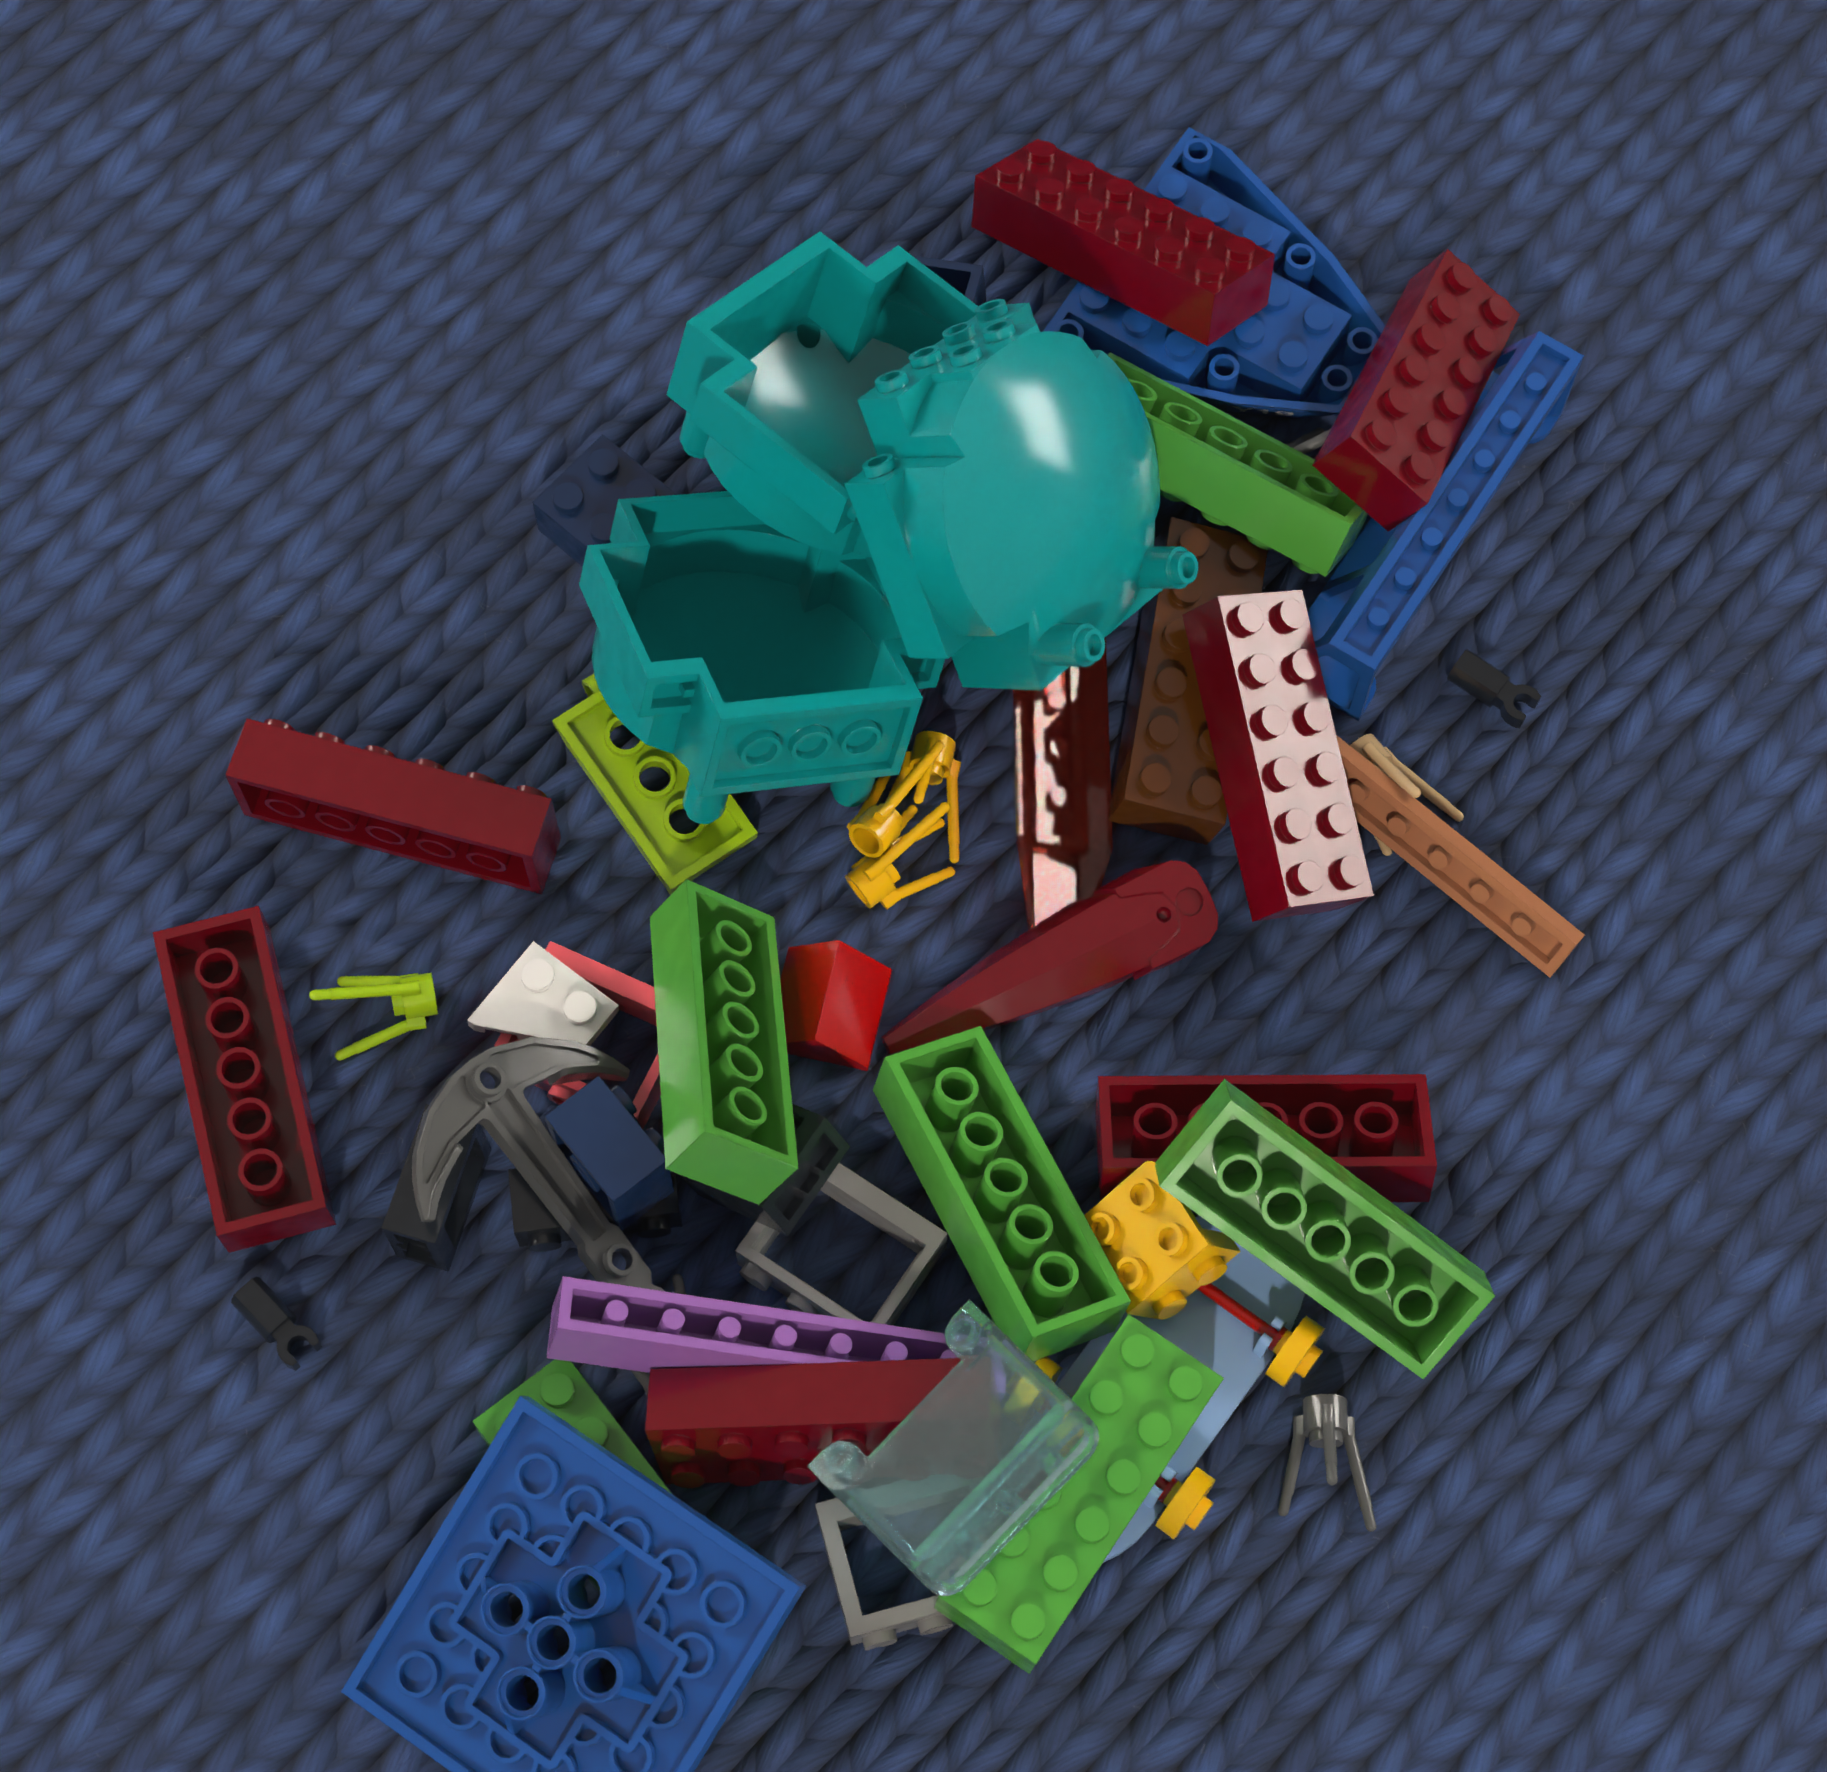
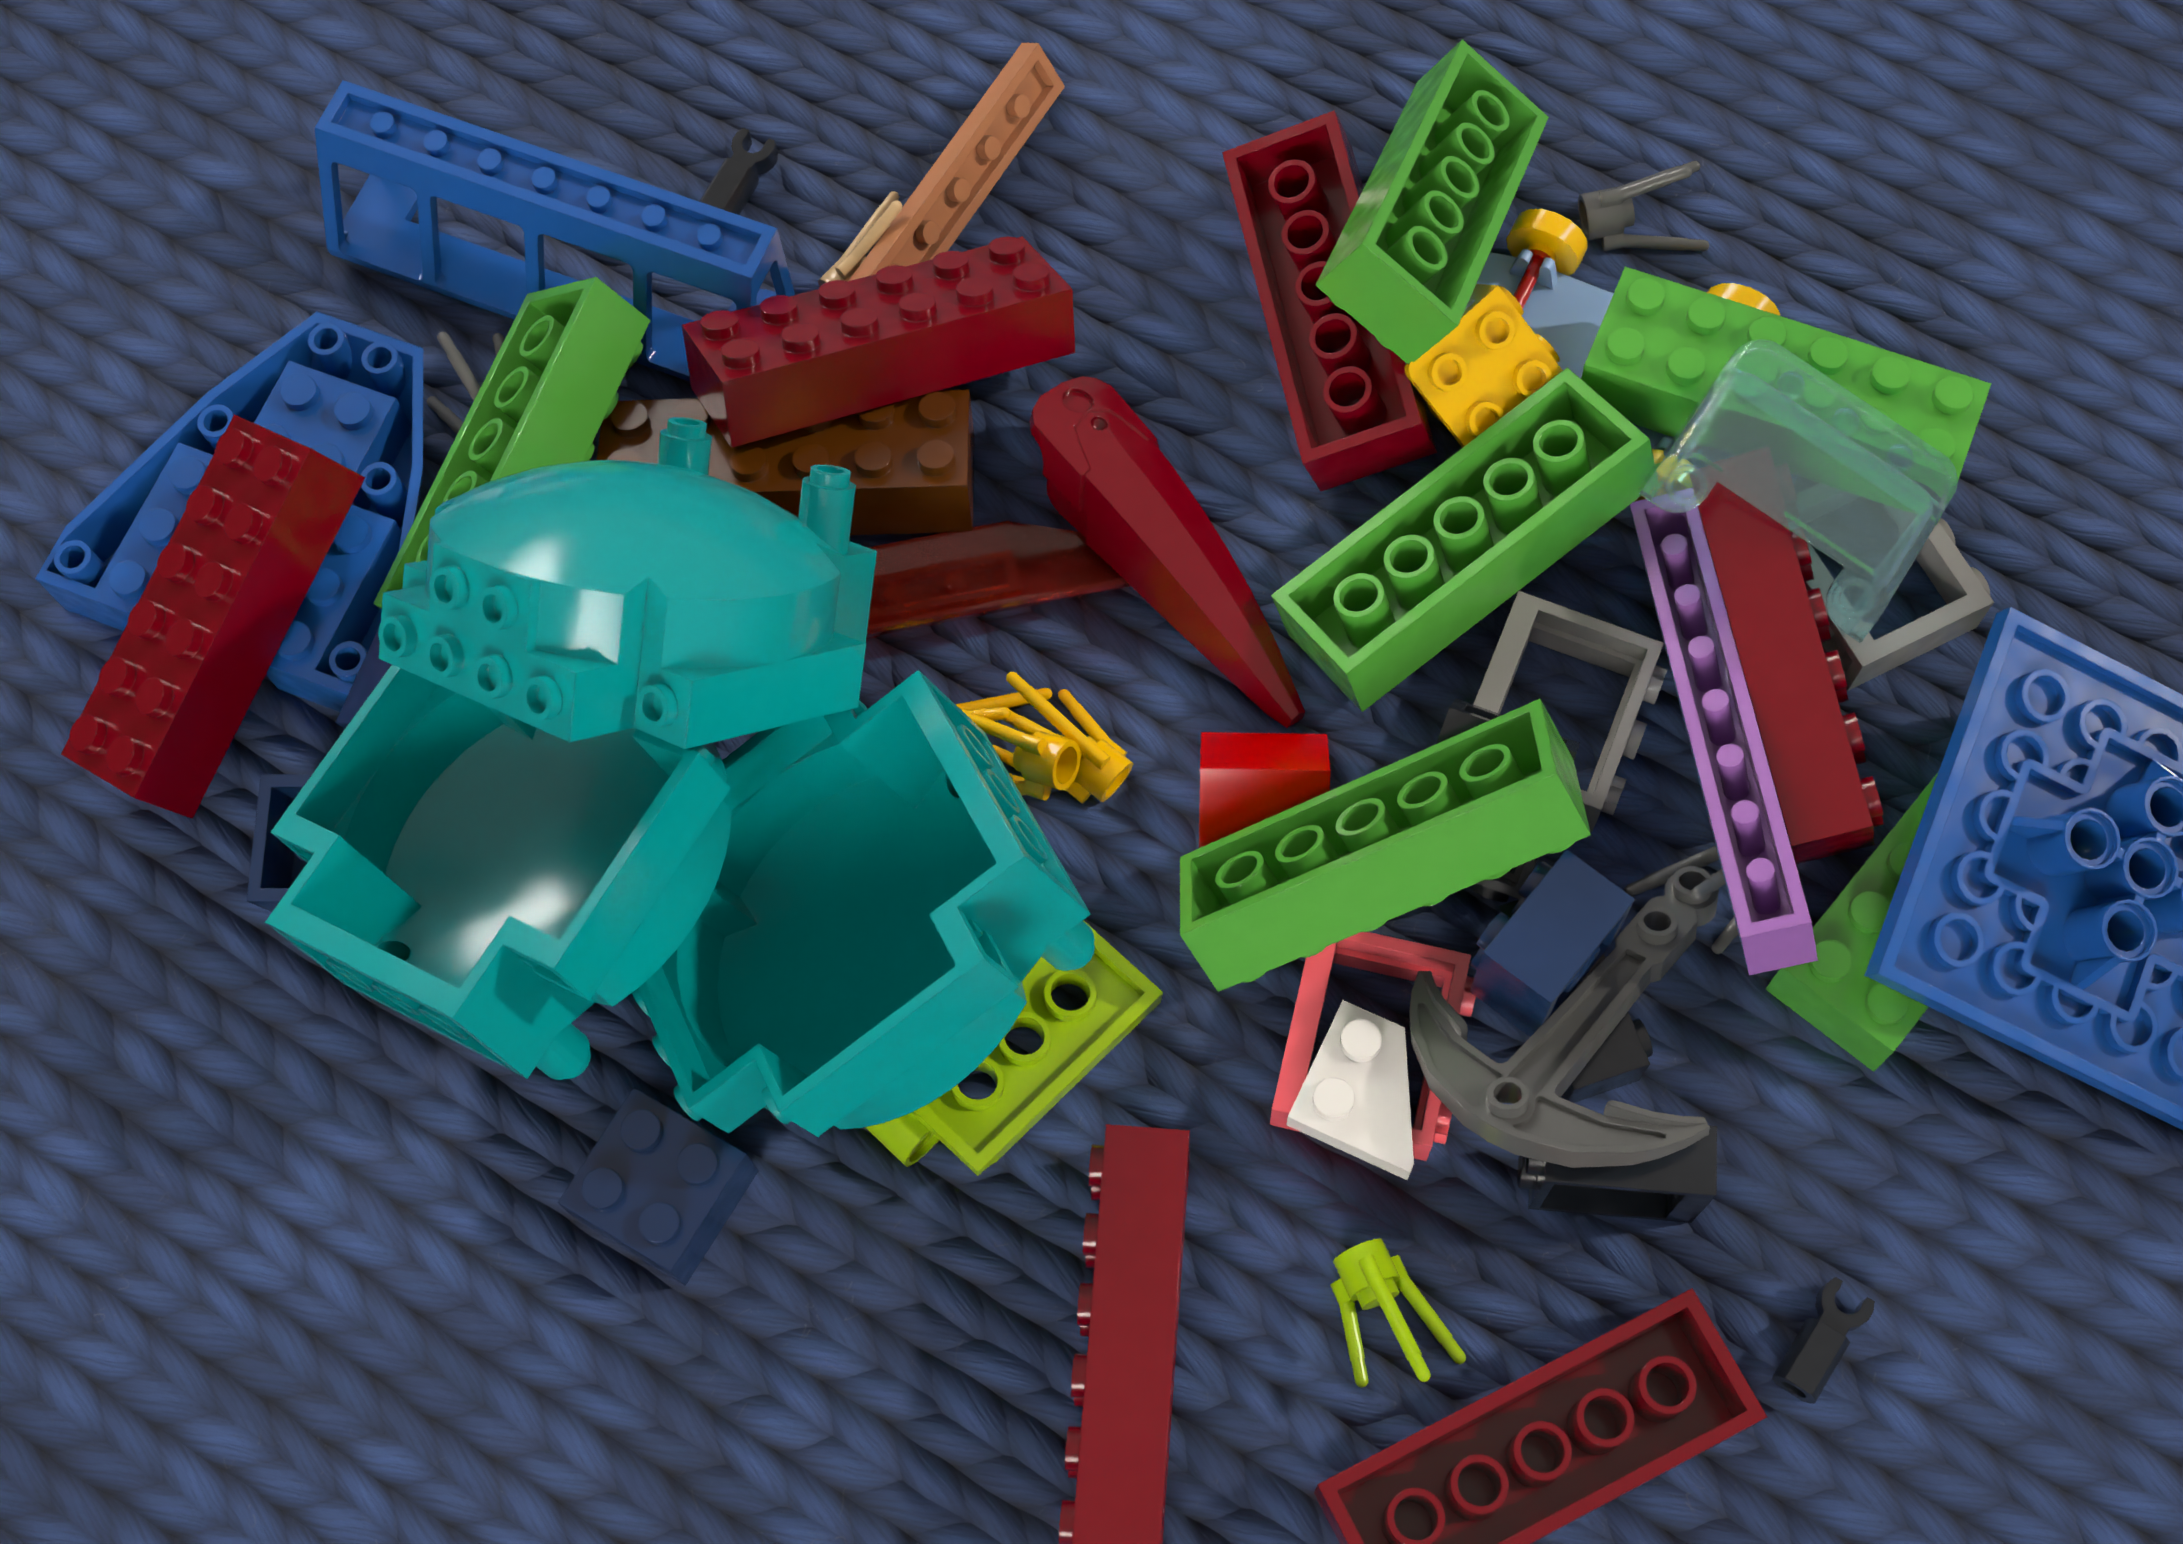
camera: 95 degrees left, 0 degrees up
dark red brick [1312,249,1520,532] -> none

